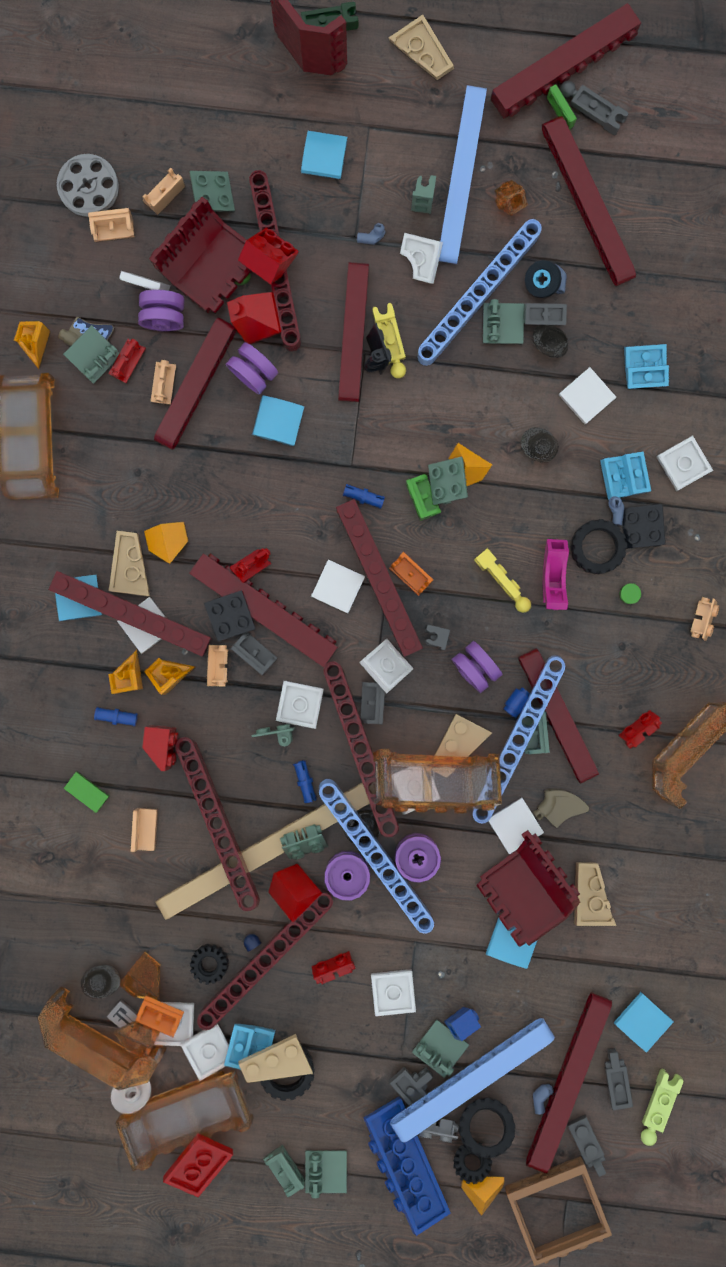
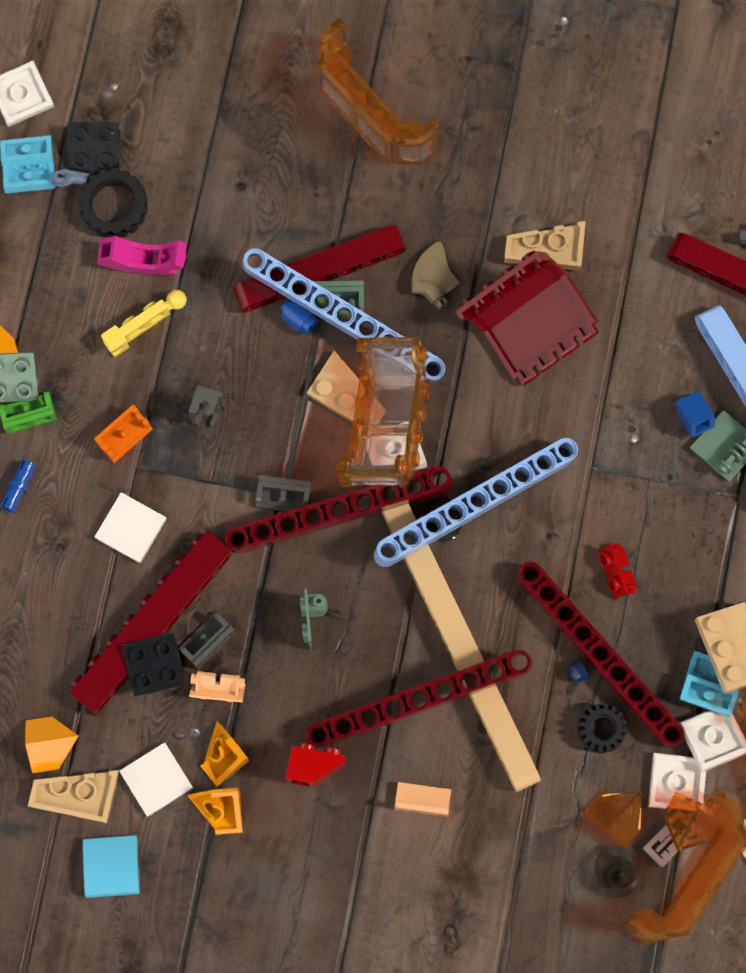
camera: 85 degrees left, 10 degrees down
dark red brick [48,571,212,656] -> none
bright green tile [64,771,109,813] -> none
blue pin [94,707,138,726] -> none
orange hinge [135,996,184,1038] -> none
red hinge [230,548,271,583] -> none
red slope [268,864,322,922] -> none
white tile [276,681,324,729] -> none
sand green hinge [280,824,328,860] -> none
blue pin [293,760,317,803] -> none
medium lavender wheel [325,851,370,900] -> none
dark red brick [336,499,423,657] -> none
white tile [359,639,413,693] -> none
white tile [371,969,416,1016] -> none
medium lavender wheel [395,833,441,882] -> none
medium lavender wheel [451,641,503,693] -> none
medium azure slope [486,915,537,969] -> none
white tile [489,797,544,854] -> none
medium azure slope [614,992,674,1053] -> none
red hinge [618,710,662,749] -> none
bright green tile [619,584,641,604] -> none
light nougat hinge [690,597,719,641] -> none

